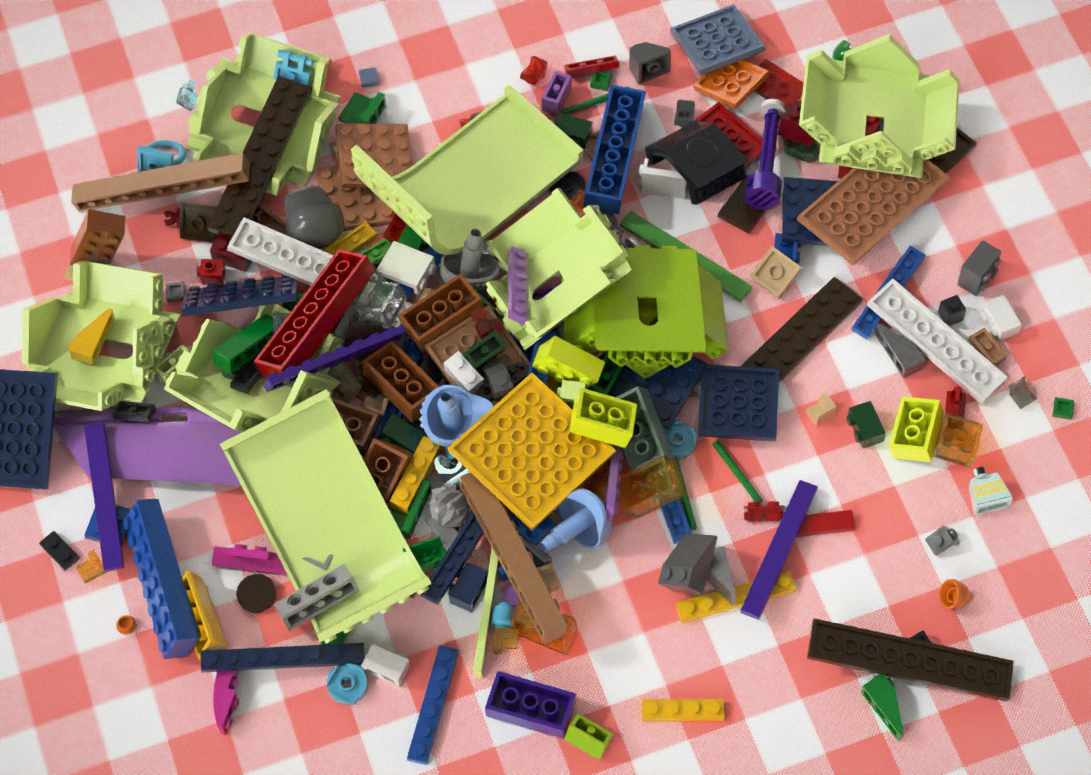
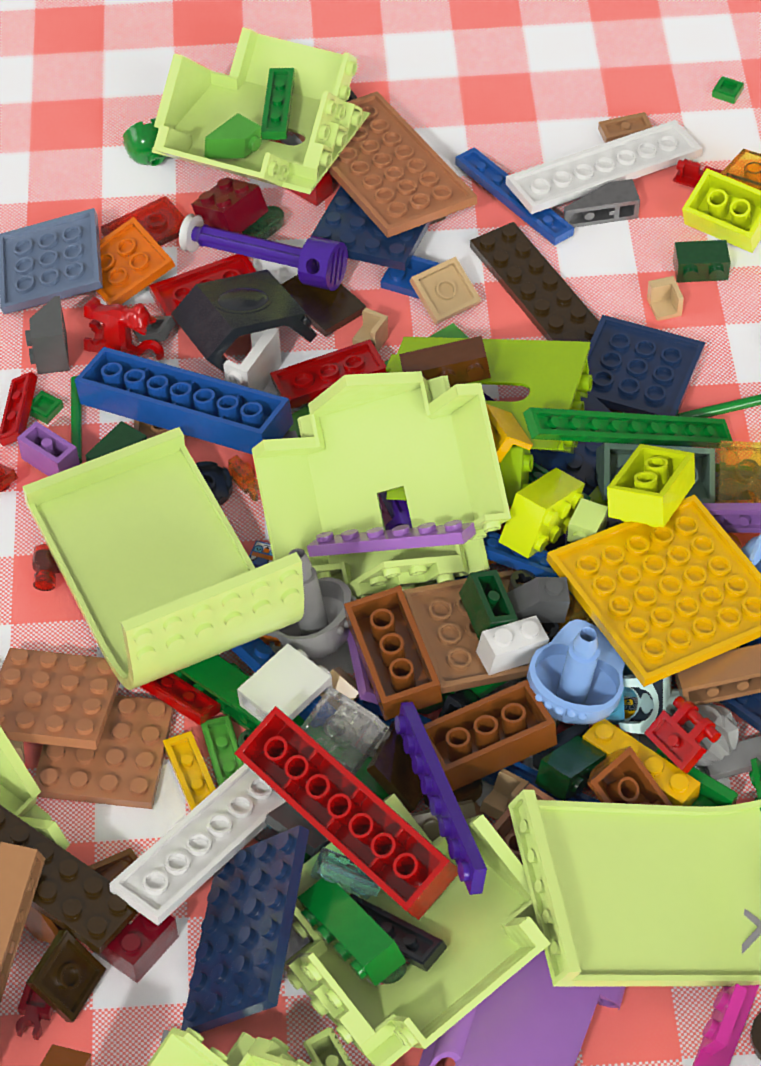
camera: 75 degrees left, 10 degrees down
red brick [197,259,226,285] -> none
dark grey piece [284,185,345,249] -> none
clear red piece [470,308,505,339] -> none
black brick [938,295,966,326] -> none
dark grey brick [957,239,1002,296] -> none
white brick [980,294,1022,342] -> none
clear smoke panel [1009,376,1037,409] -> none
none -> red animal [84,297,164,361]
none -> bright green slope [204,113,262,159]
none -> green plate [261,68,295,140]
none -> red plate [270,339,388,409]
none -> tan panel [352,308,388,351]
none -> reddish brown brick [399,336,491,387]
none -> yellow panel [486,404,533,463]
none -> green plate [523,407,734,449]
none -> red plate [644,696,721,774]

